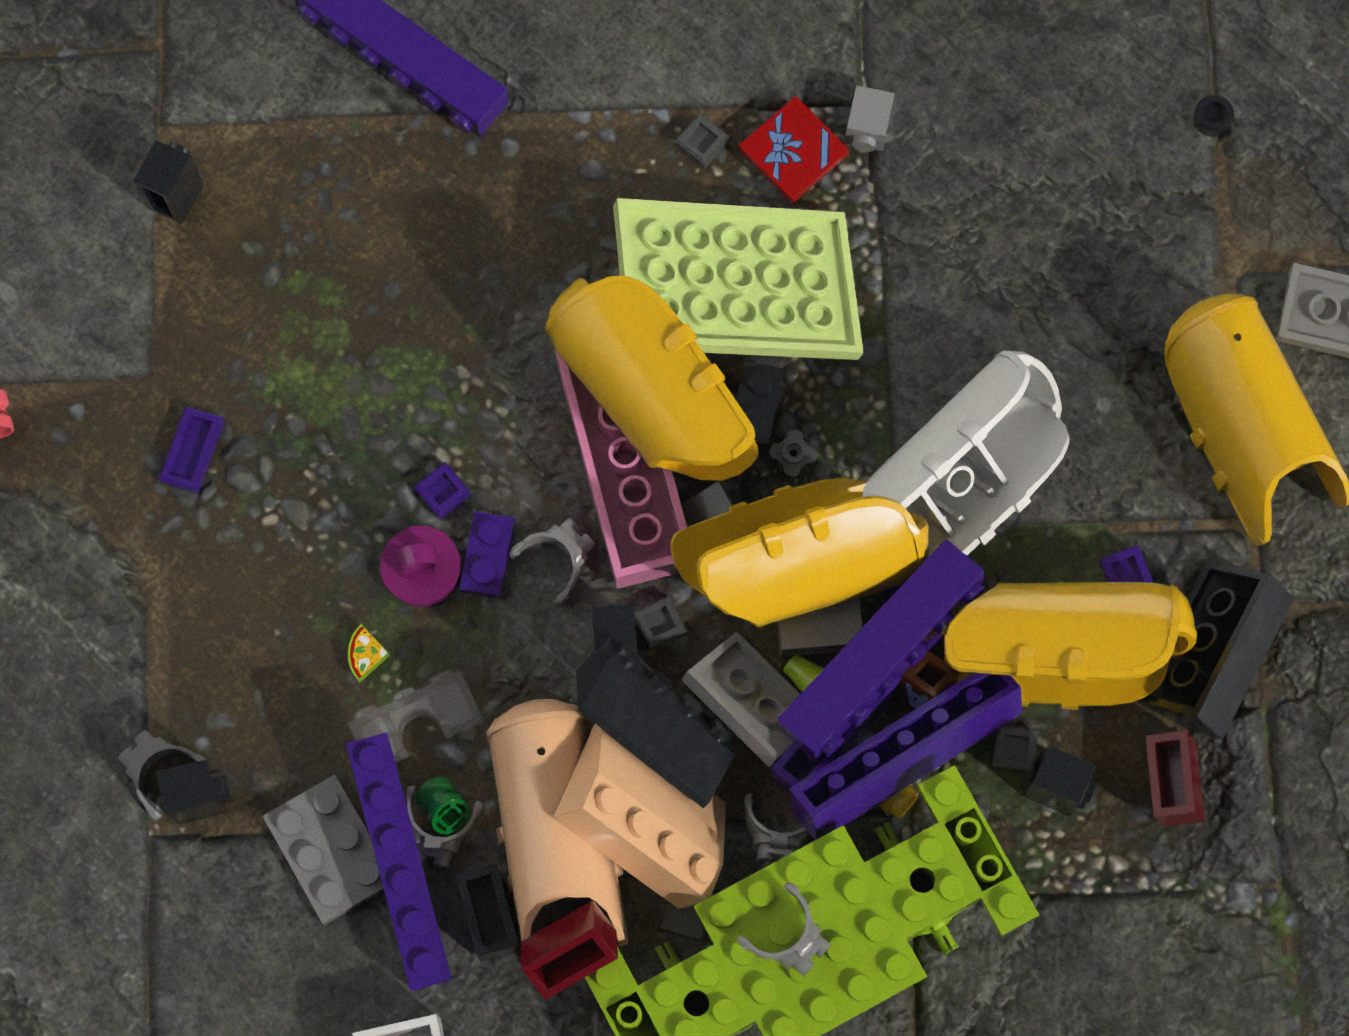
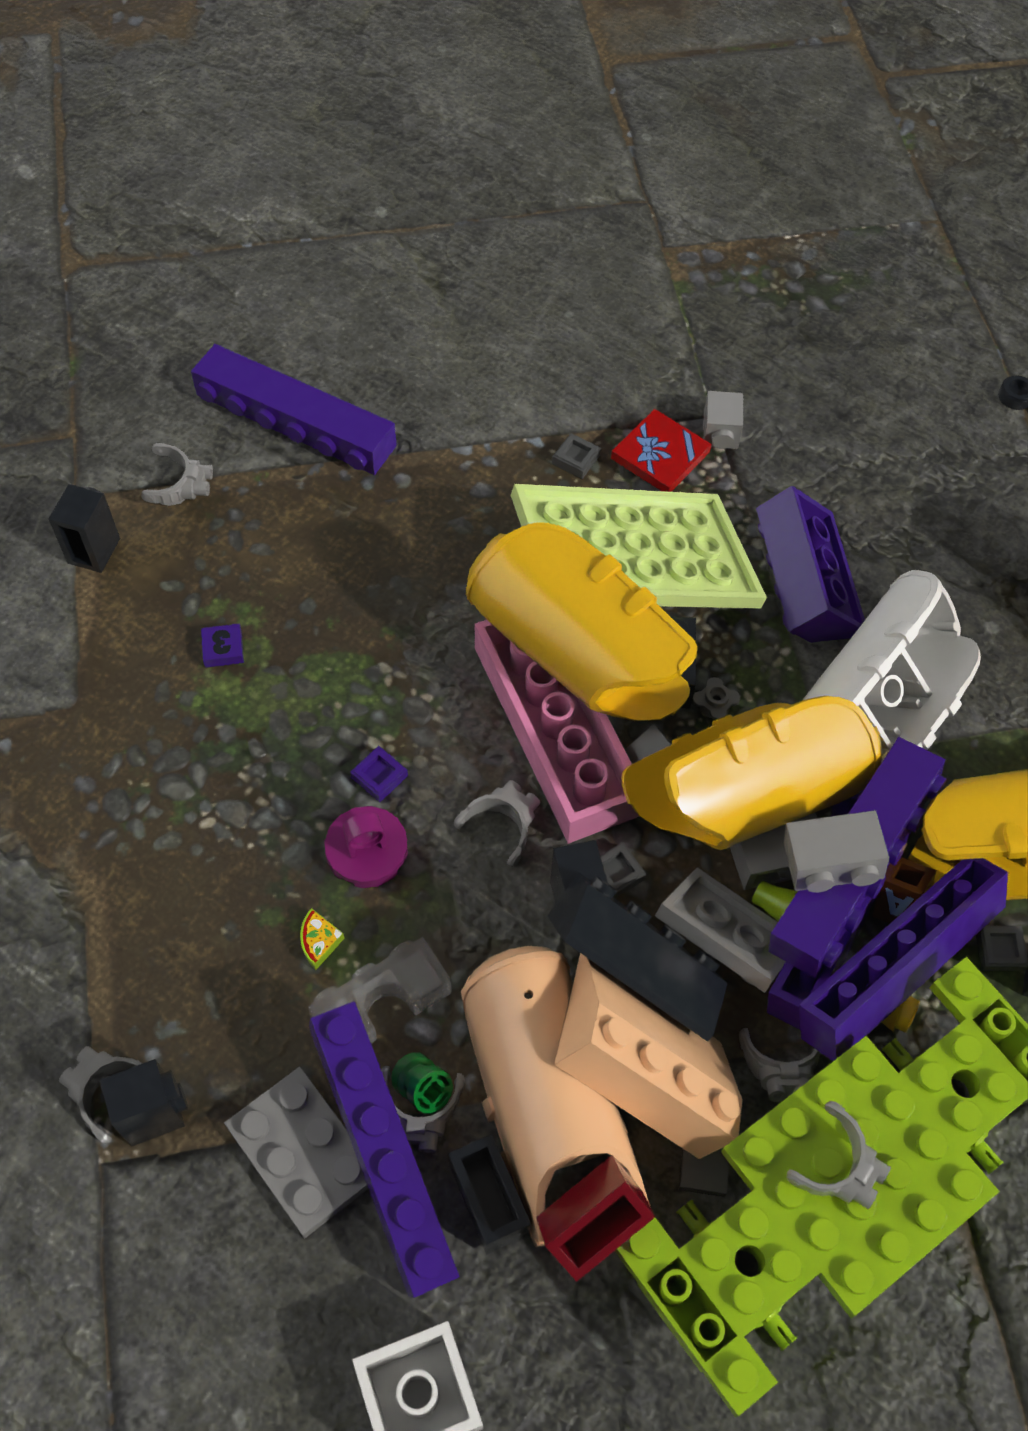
camera: 10 degrees left, 15 degrees down
dark purple tile [158,406,225,495] -> none
dark purple plate [459,511,515,599] -> none
none -> light grey helmet [141,443,213,506]
none -> dark purple tile [201,623,244,668]
none -> dark purple slope [756,486,865,643]
none -> light grey brick [784,810,889,892]

